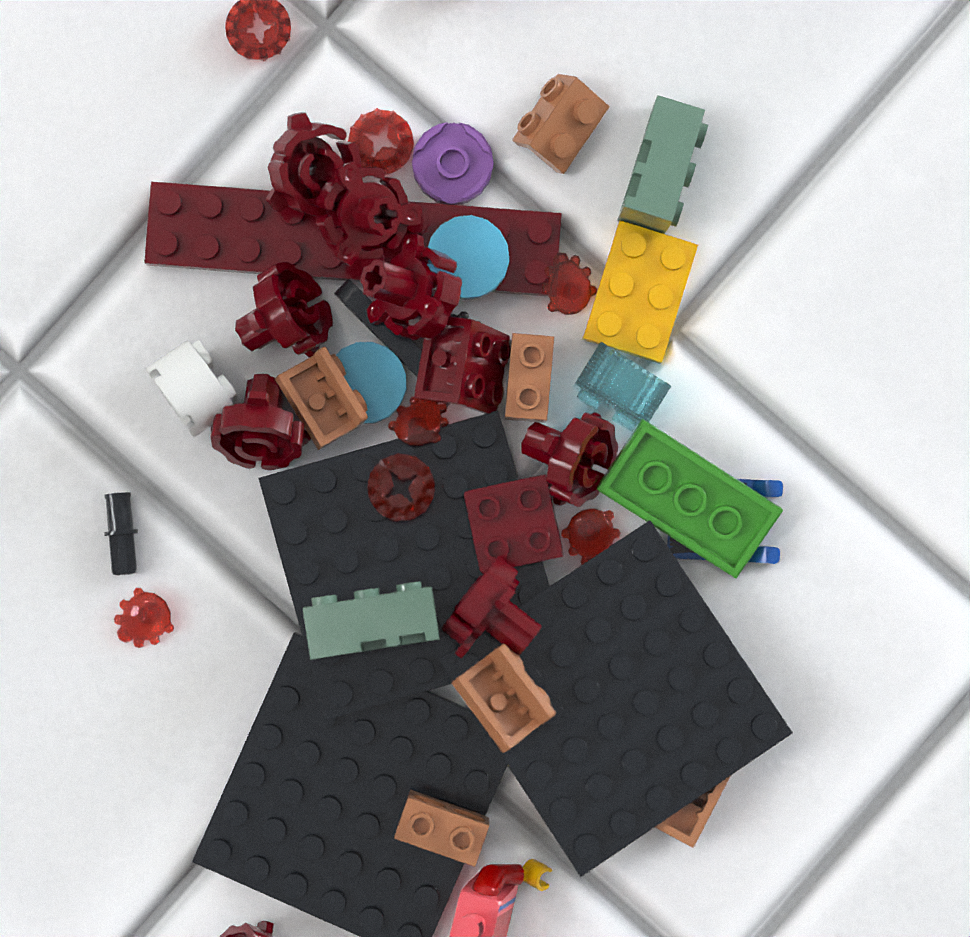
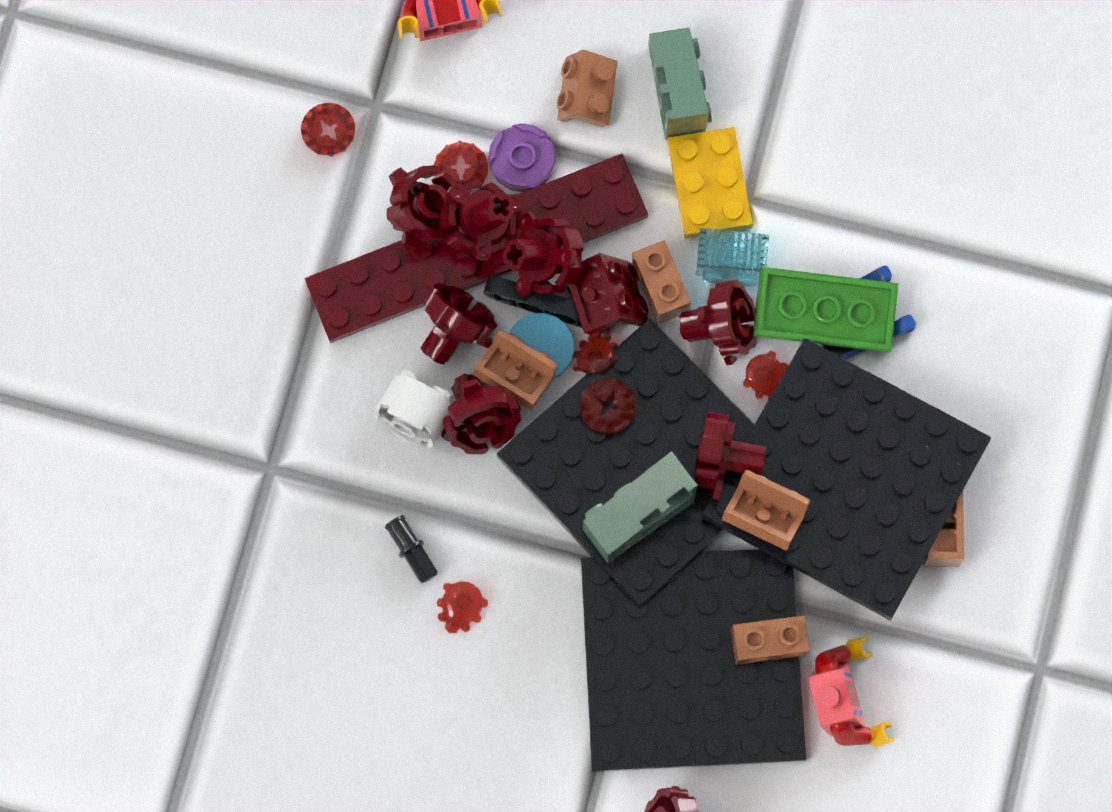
camera: 25 degrees left, 10 degrees down
medium azure tile [427,215,509,300] -> none
dark red bracket [464,474,564,573] -> none
clear red piece [541,252,597,315] -> none

